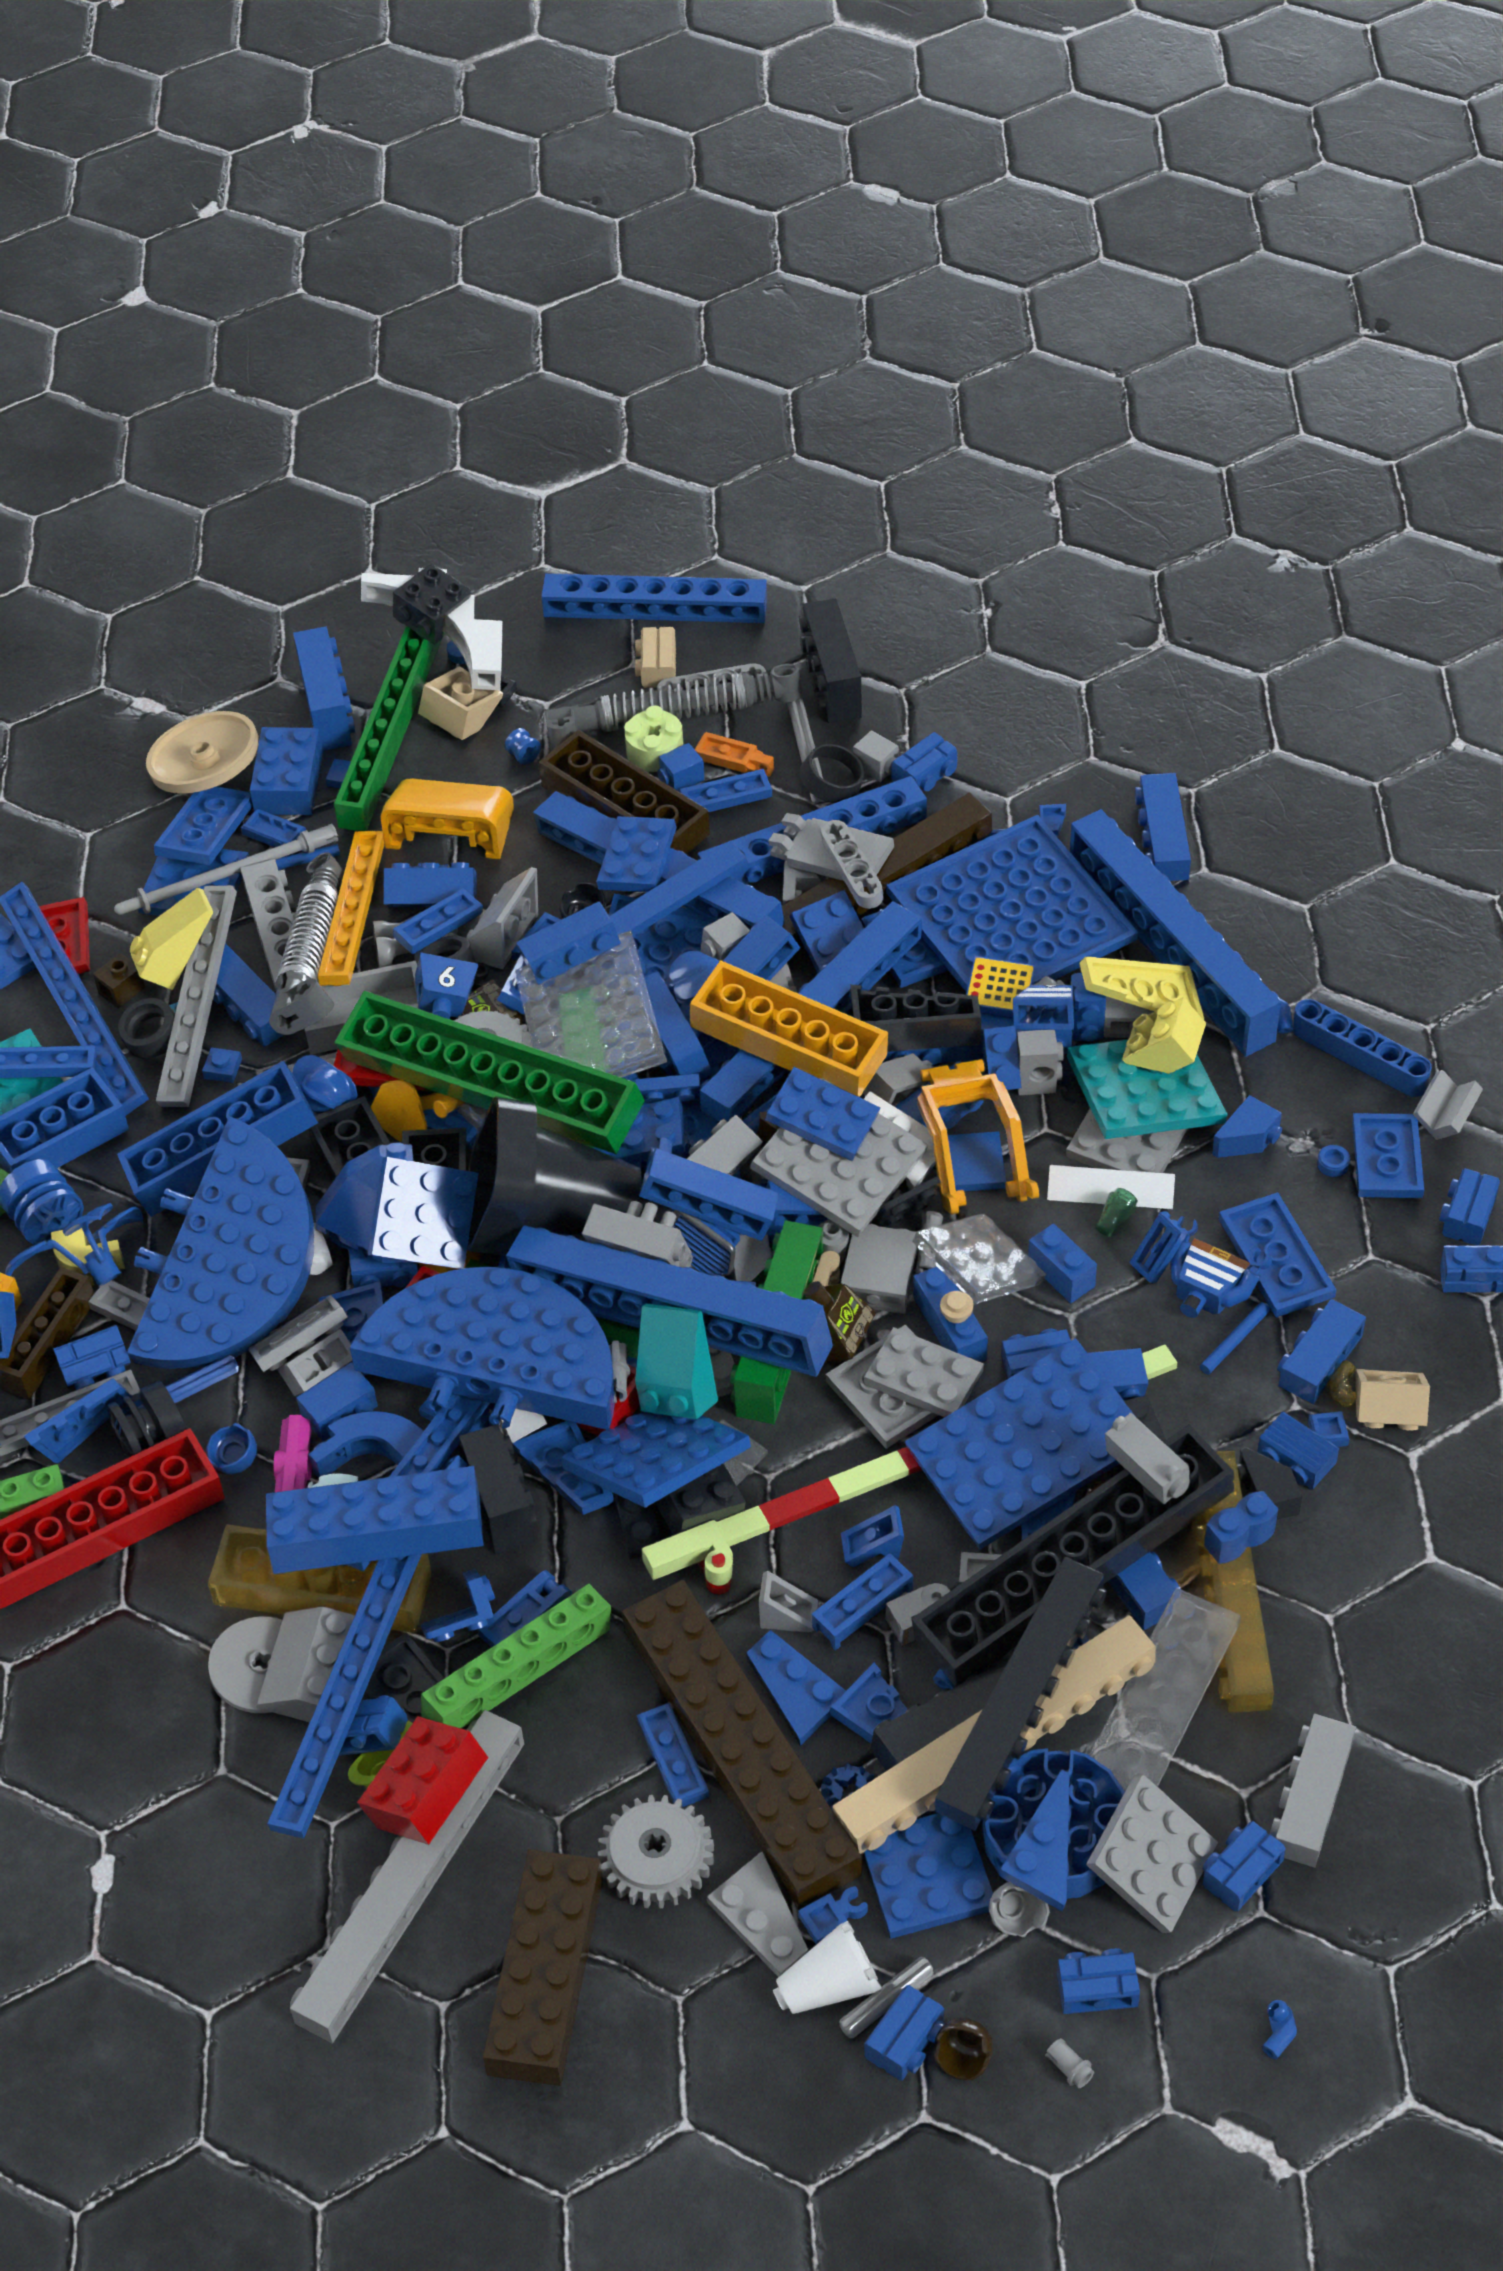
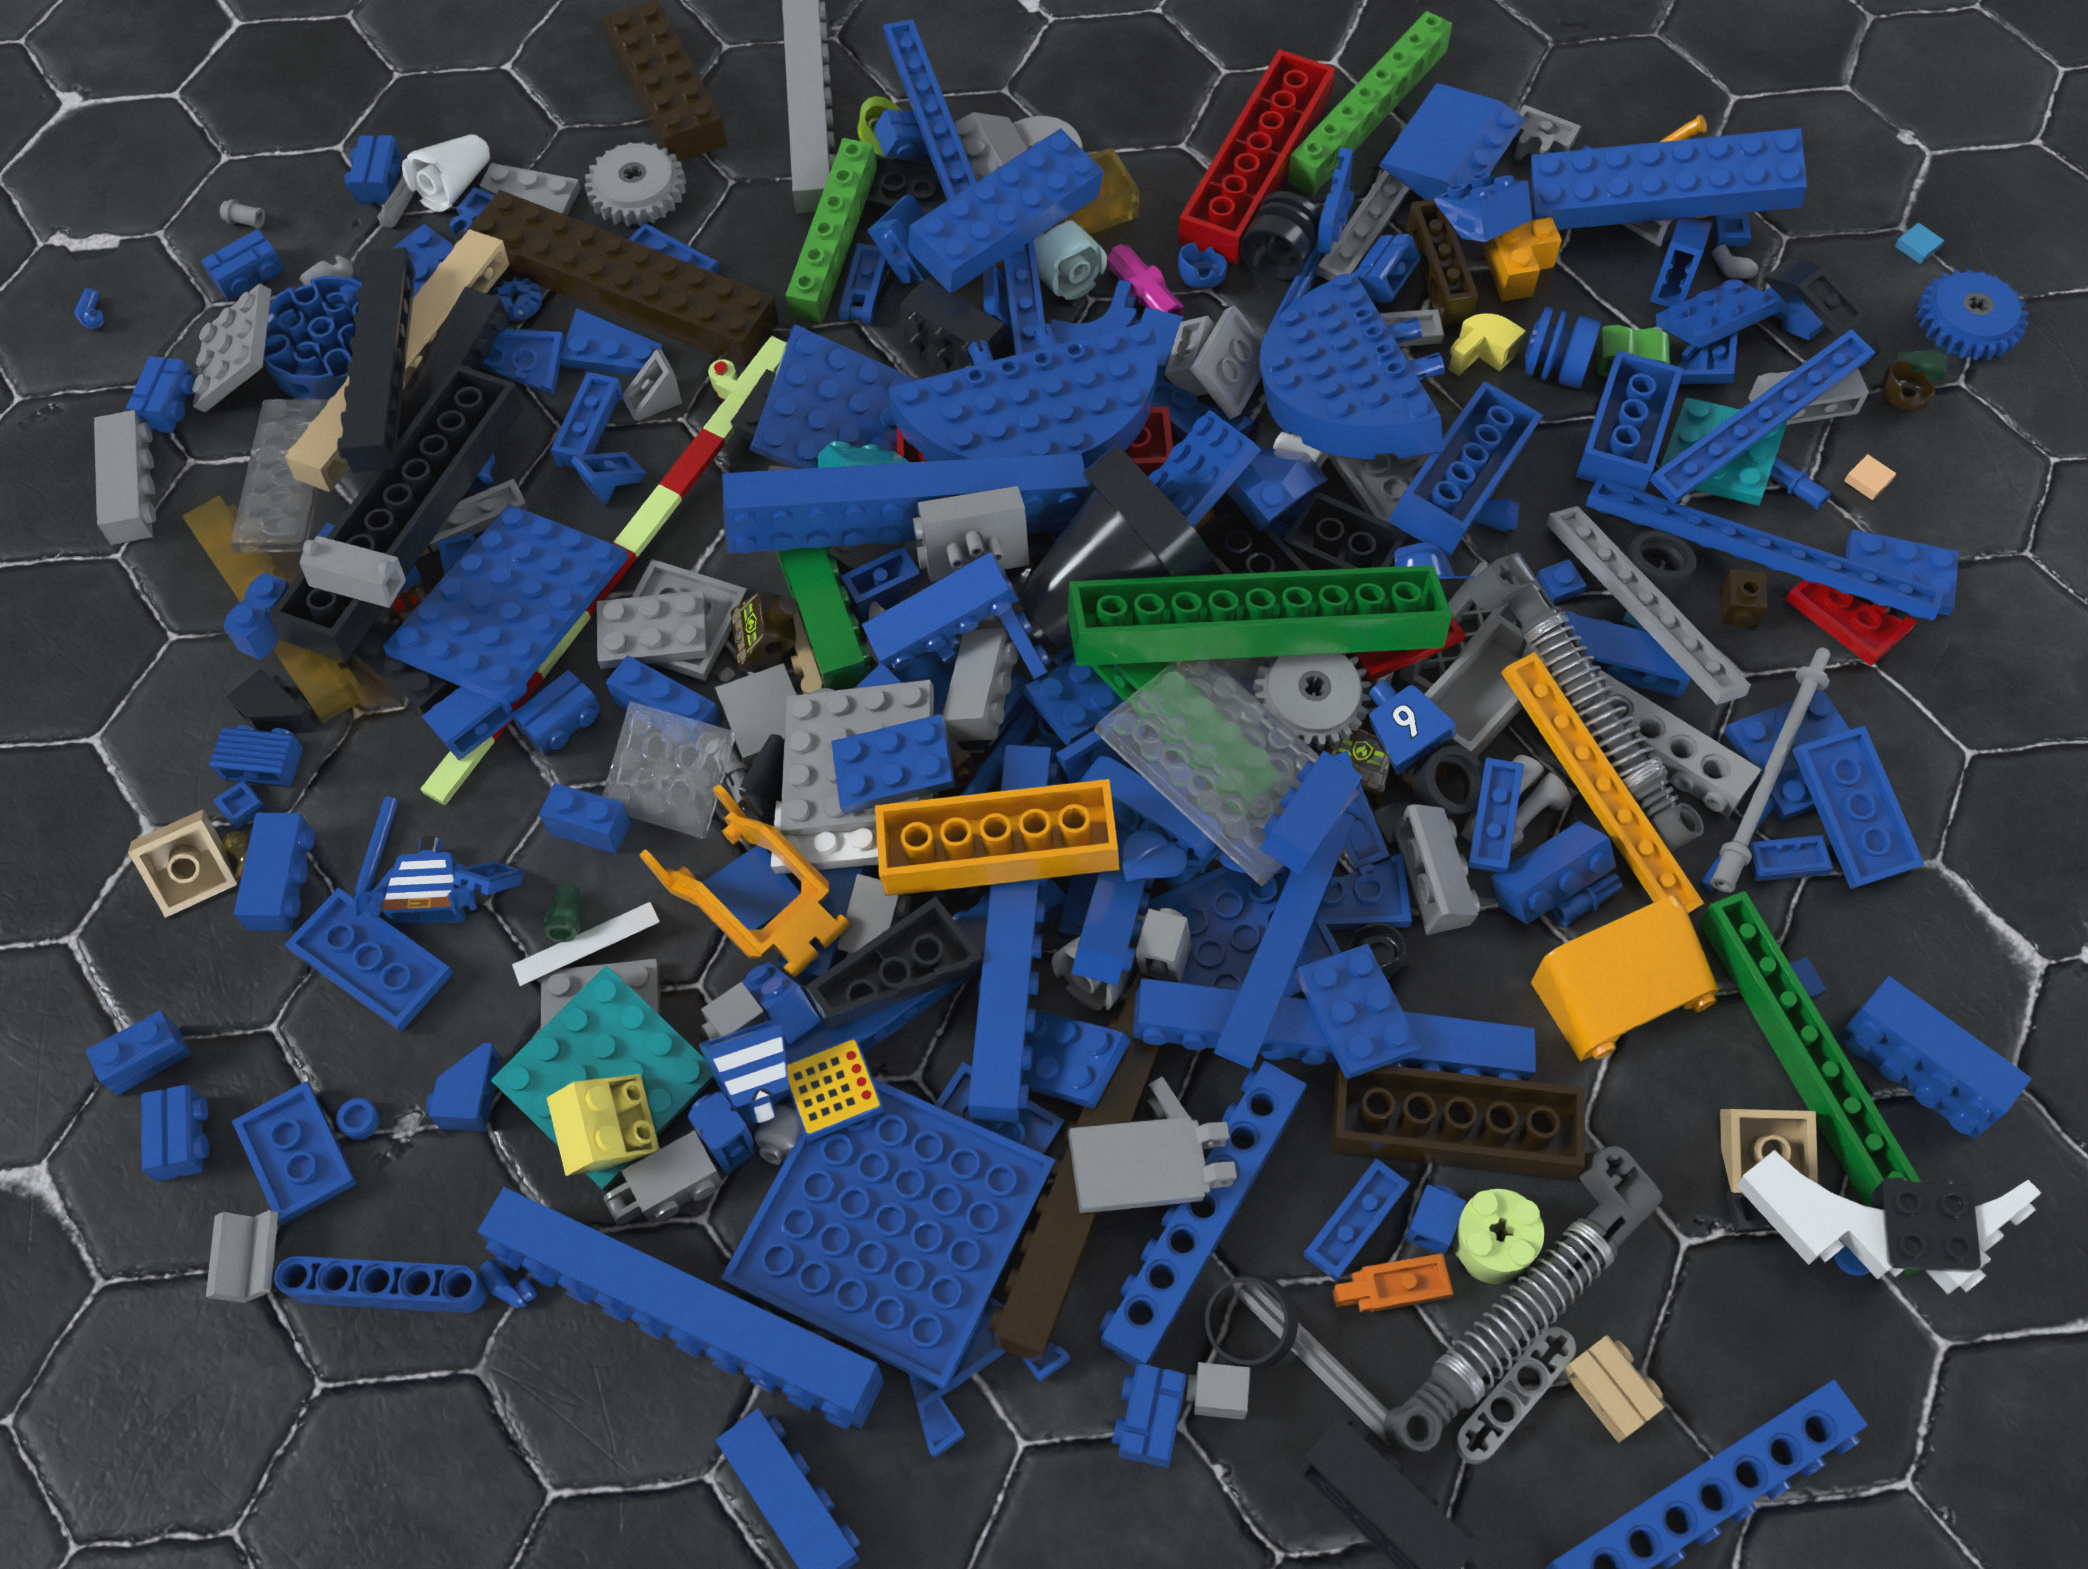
camera: 145 degrees right, 10 degrees up
blue plant [5,1203,143,1287] -> none
light yellow slope [130,888,213,990] -> none
tan dish [146,711,259,794] -> none
blue brick [250,727,323,815] -> none
red brick [357,1716,489,1845] -> none
blue wheel [504,728,541,765] -> none
light grey axle [609,1340,630,1403] -> none
light grey beam [821,820,883,908] -> none
light grey leg [885,1583,950,1646] -> none
dark brown hair [934,2018,993,2080] -> none
tan plate [940,1291,974,1323] -> none
blue wing [999,1769,1070,1911] -> none
light yellow wing [1079,957,1204,1020] -> none

